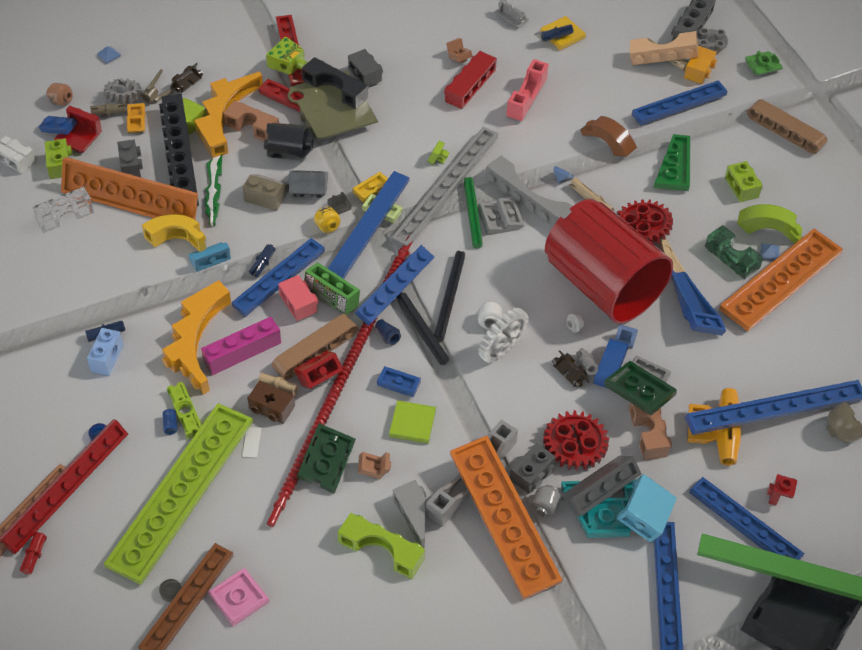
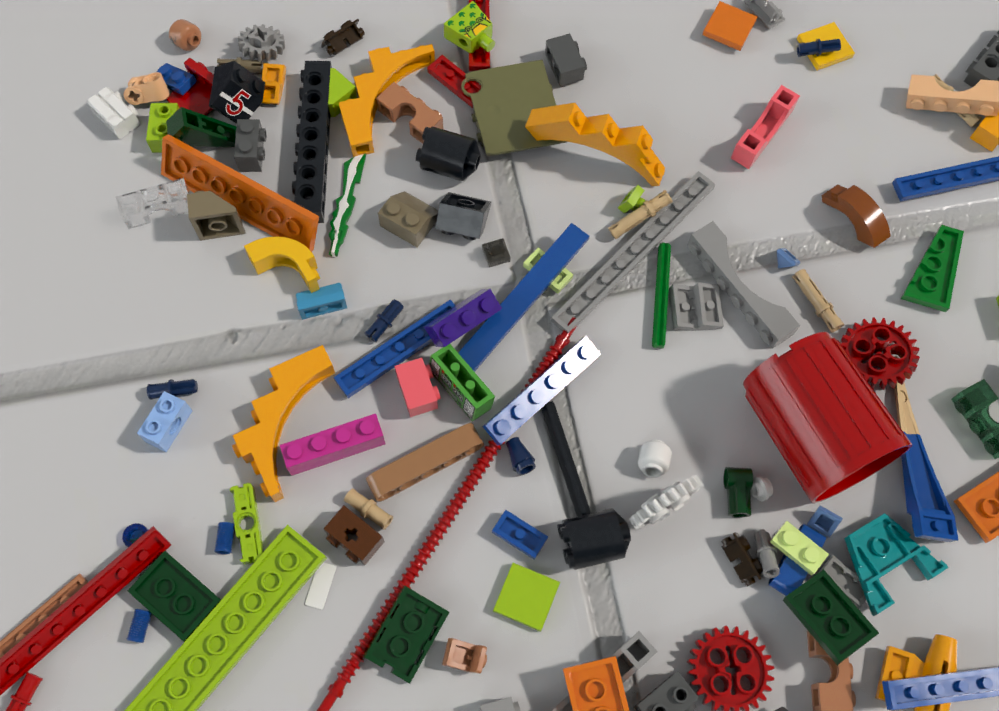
camera: 10 degrees right, 15 degrees up
dark tan plant [141,69,175,104] -> none
red brick [294,351,343,389] -> none
black arch [302,57,368,110] -> none
yellow head [314,206,341,233] -> none
yellow plate [352,172,388,203] -> none
black axle [434,250,465,341] -> none
red brick [444,51,497,109] -> none
nougat bracket [446,38,472,63] -> none
none -> light nougat piece [124,72,170,105]
none -> blue piece [126,609,152,643]
none -> dark green plate [127,551,221,642]
none -> dark green slope [166,107,237,147]
none -> dark tan slope [187,191,246,241]
none -> black slope [209,61,265,124]
none -> dark purple brick [424,289,502,347]
none -> light orange arch [525,103,665,186]
none -> black cylinder [557,508,631,570]
none -> tan pin [608,190,673,240]
none -> orange tile [702,1,757,51]
none -> dark green piece [723,467,753,518]
none -> yellowish green plate [770,521,829,576]
none -> teal wing [844,513,949,616]

